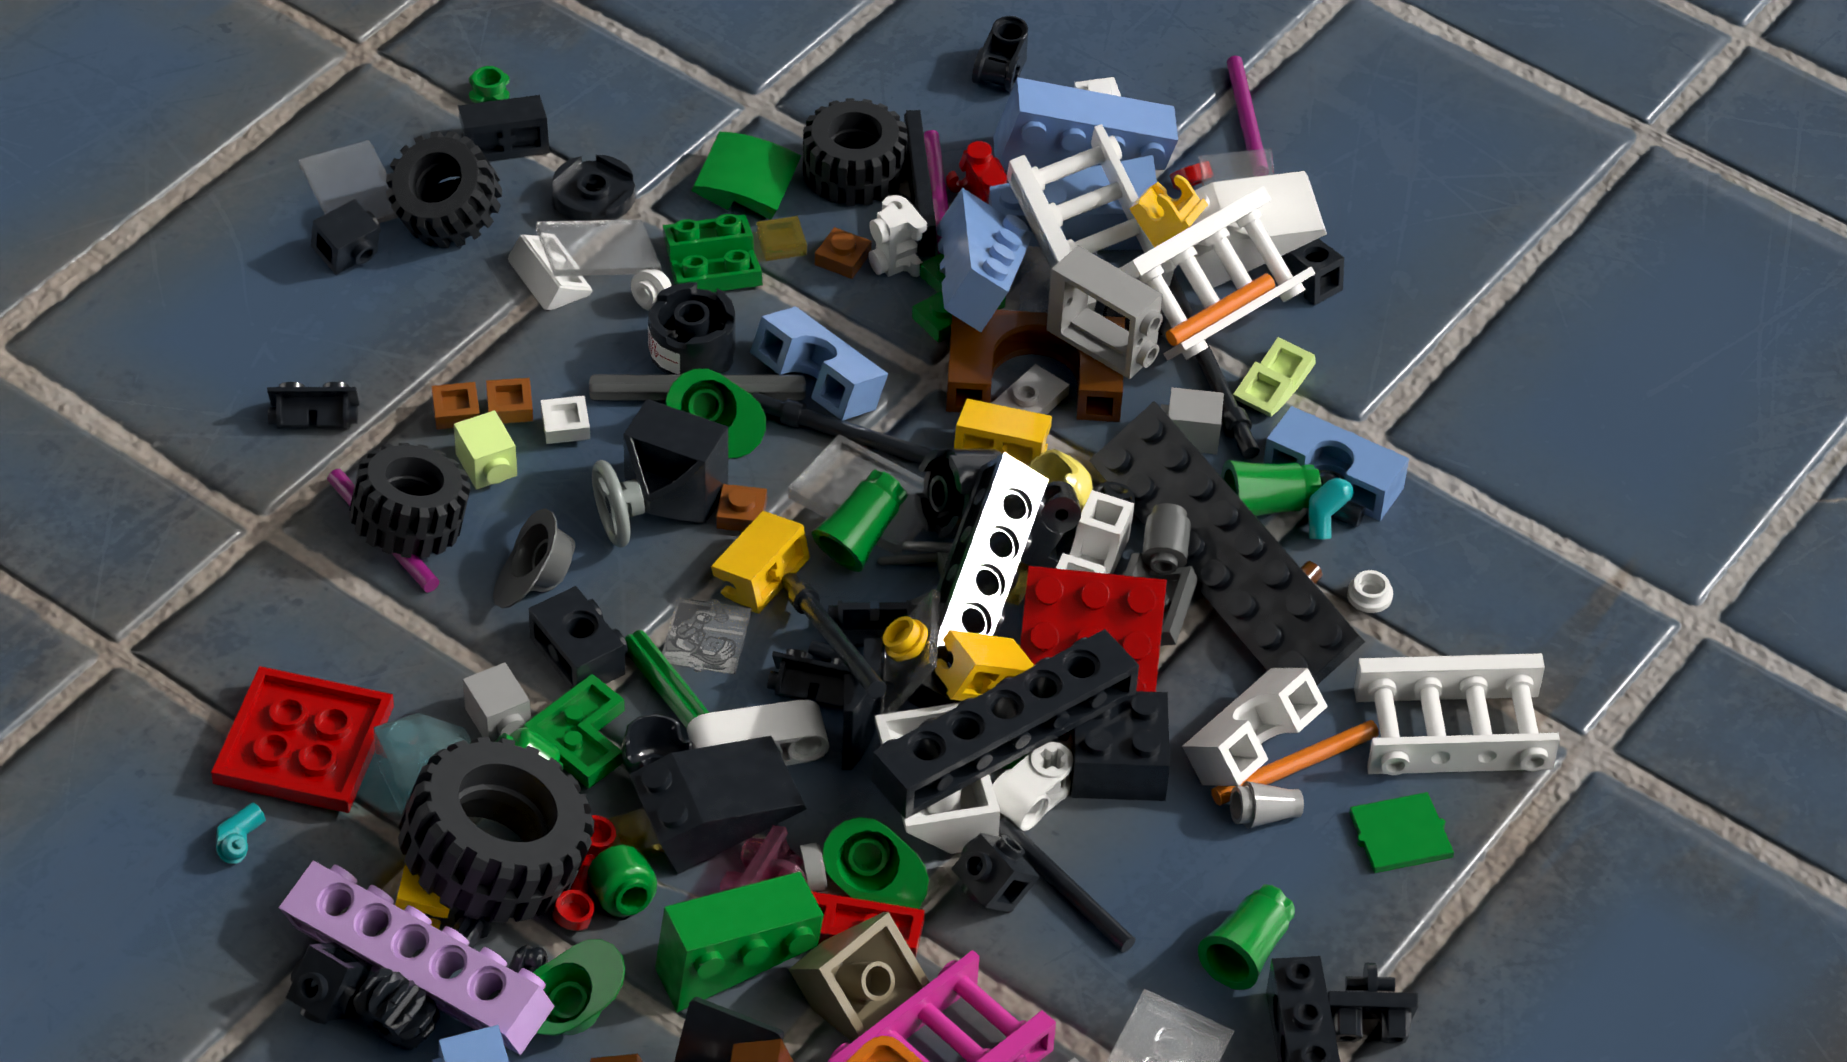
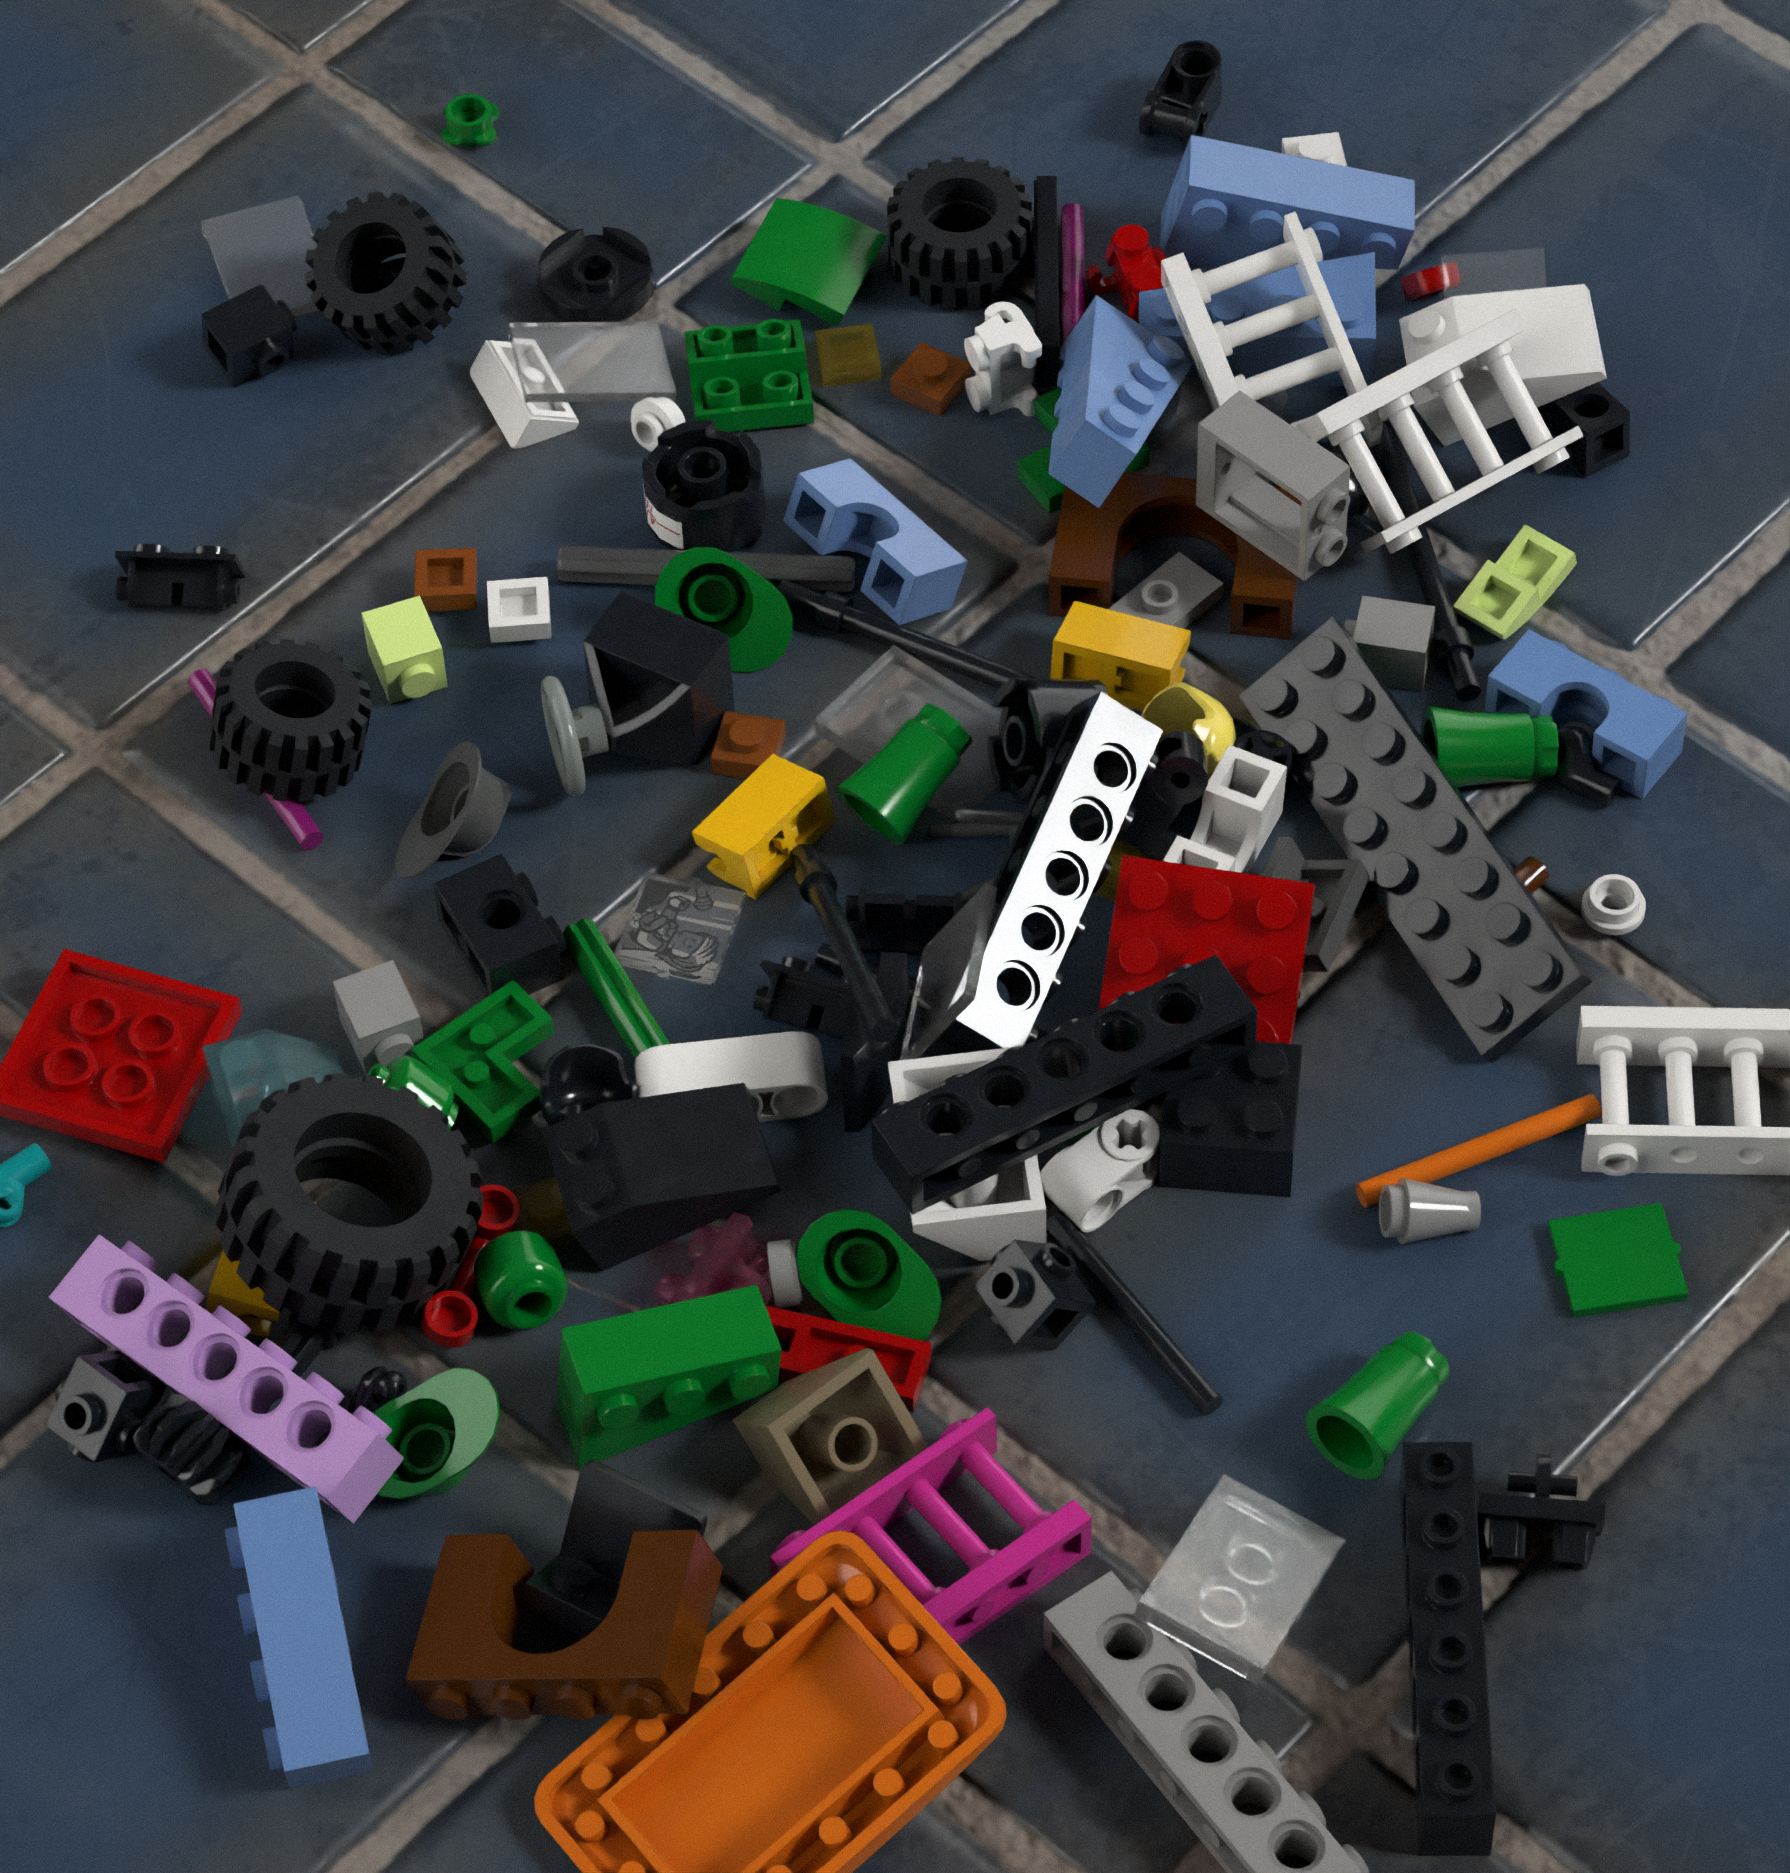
camera: 10 degrees right, 5 degrees up
dark orange plate [432,382,480,430] -> none
black hinge [458,95,550,161] -> none
yellow plate [883,616,928,662] -> none
yellow hinge [933,630,1034,701] -> none
yellow hinge [1129,175,1208,248] -> none
dark grey brick [1142,503,1191,574] -> none
orange bar [1166,273,1275,346] -> none
white arch [1182,668,1328,786] -> none
magenta bar [1226,56,1268,177] -> none
teal arm [1309,478,1353,539] -> none

